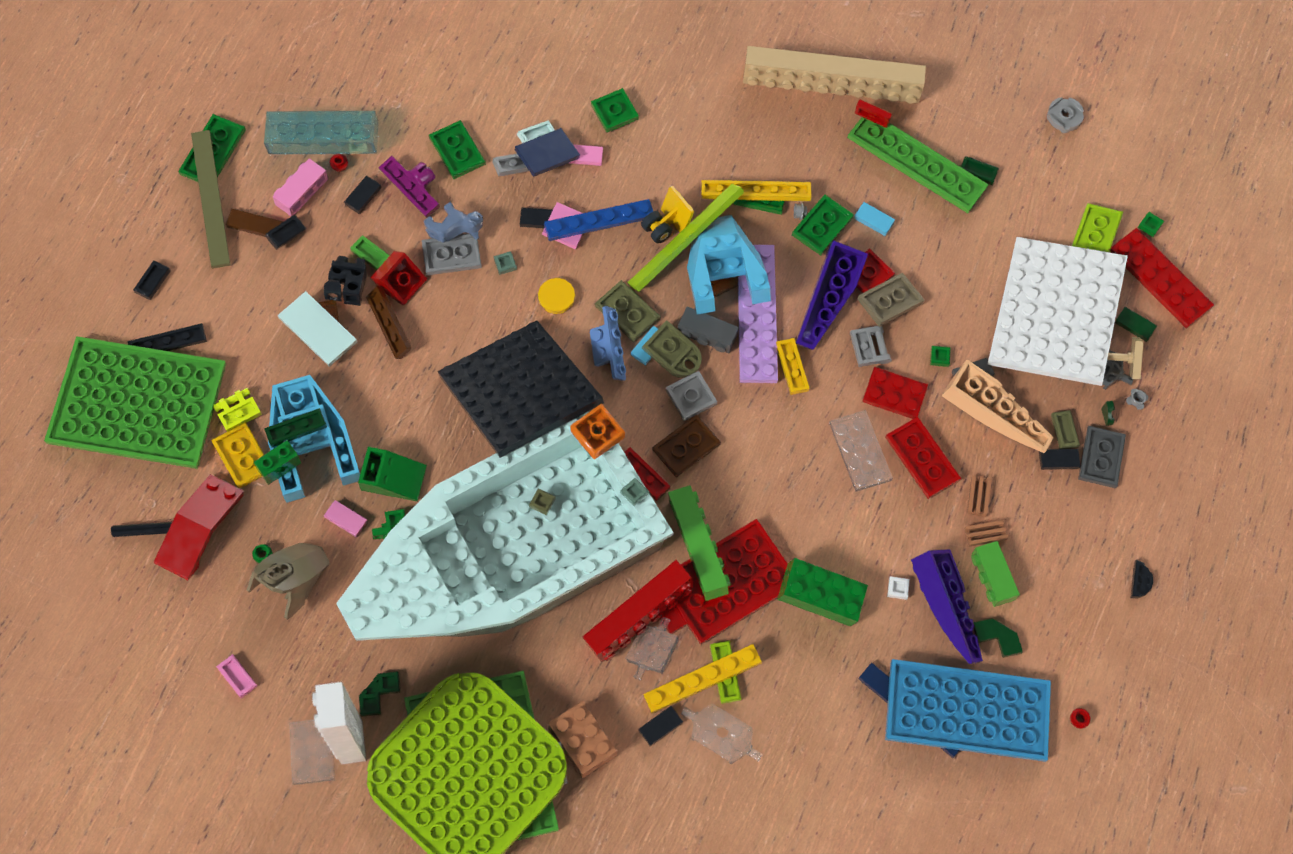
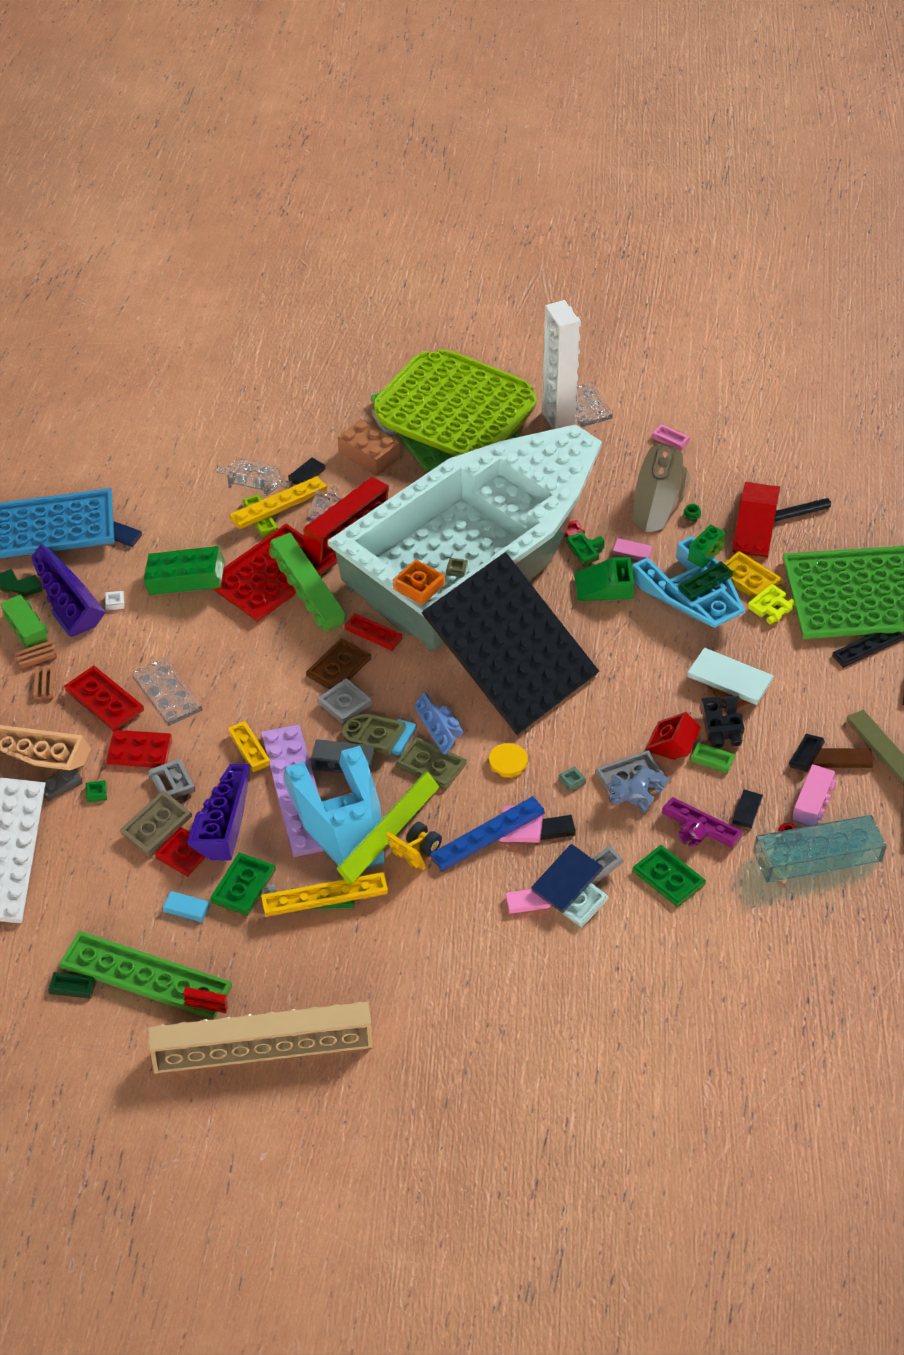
camera: 170 degrees right, 20 degrees down
reddish brown plate [366,286,412,359] -> none
green plate [591,88,639,133] -> none
sand green tile [620,478,649,506] -> none

